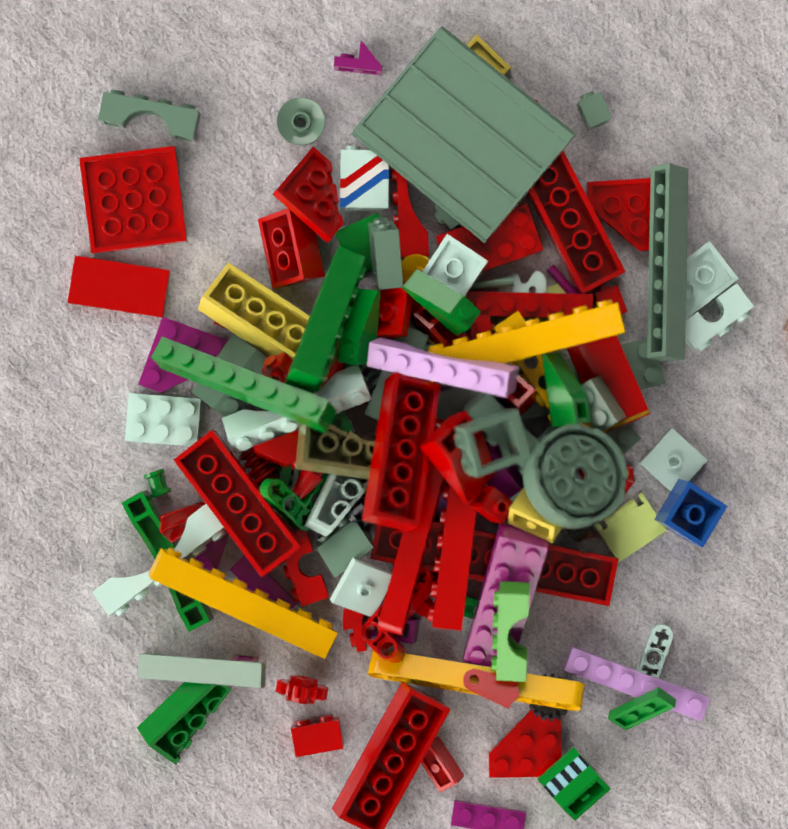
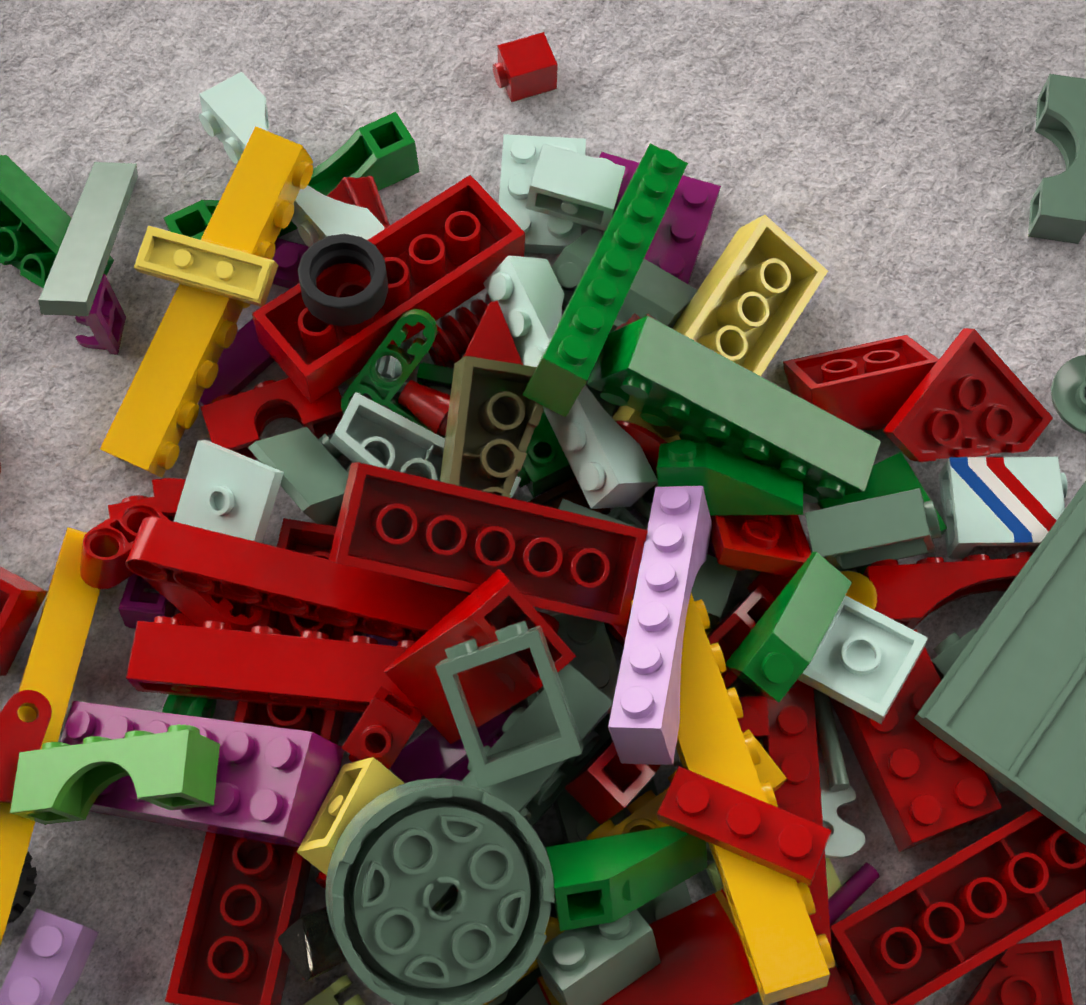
camera: 85 degrees right, 20 degrees down
red tile [67,256,171,318] -> none
red plate [79,146,188,254] -> none
green bush [144,469,172,499] -> none
red gear [275,675,329,705] -> none
none -> light yellow tile [134,226,278,307]
none -> black tyre [298,234,388,327]
none -> red brick [493,32,558,102]
none -> light aqua brick [526,143,625,231]
none -> red plate [657,766,832,886]

